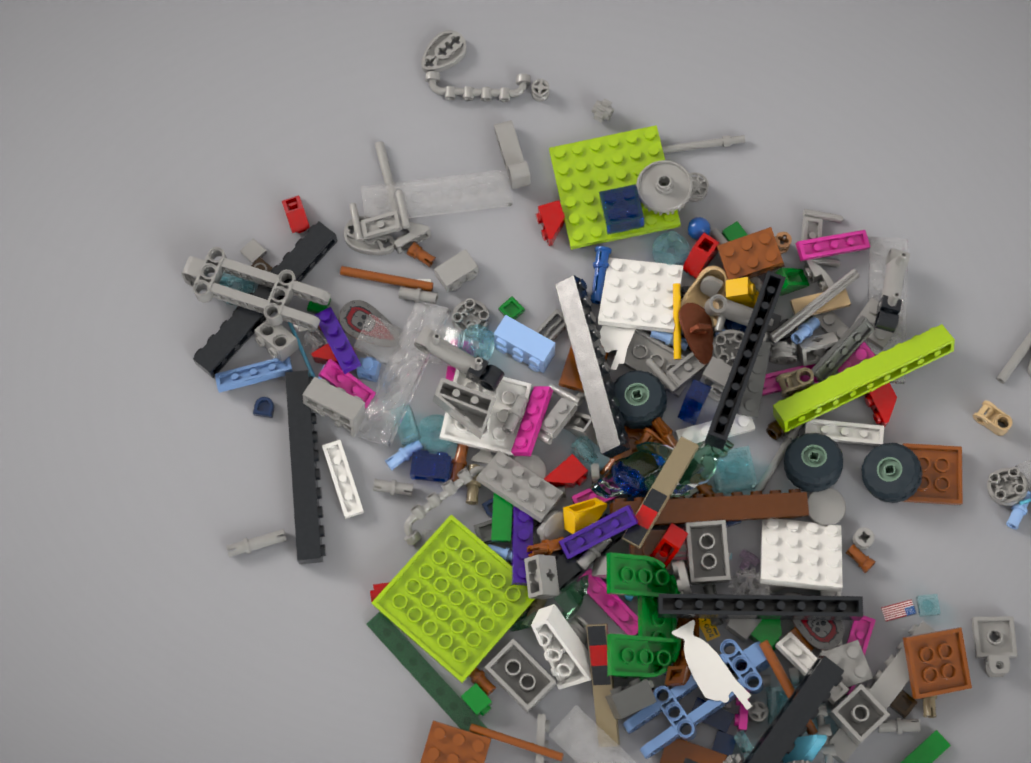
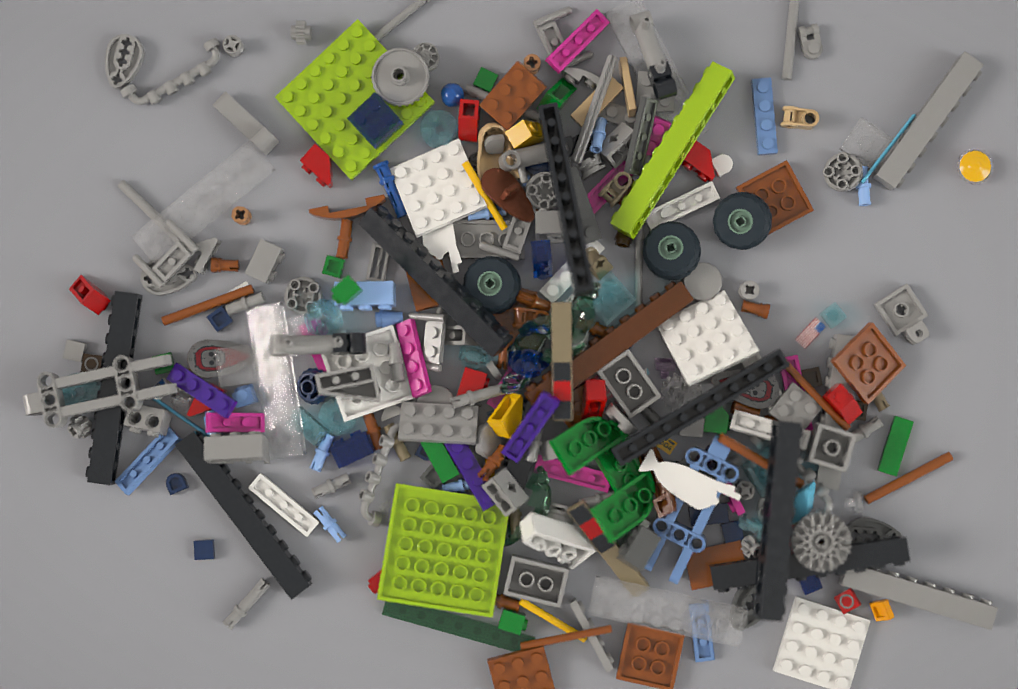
camera: 30 degrees left, 15 degrees up
none -> light grey gear [68,415,92,439]
none -> dark blue tile [193,539,215,560]
none -> dark blue tile [207,306,234,333]
none -> medium nougat bush [231,206,252,225]
none -> dark blue piece [297,368,329,405]
none -> dark orange slope [309,194,386,221]
none -> light blue pin [313,506,347,543]
none -> green brick [331,275,363,306]
none -> dark orange pin [336,219,354,259]
none -> medium blue cone [375,310,403,328]
none -> light grey pin [450,382,509,409]
none -> yellow bar [519,599,587,643]
none -> dark tan piece [587,247,614,281]
none -> tan tile [619,57,637,118]
none -> white tile [712,154,733,177]
none -> medium blue plate [751,77,778,155]
none -> dark orange axle [785,360,851,431]
none -> dark brown tile [801,367,823,387]
none -> red slope [822,383,863,425]

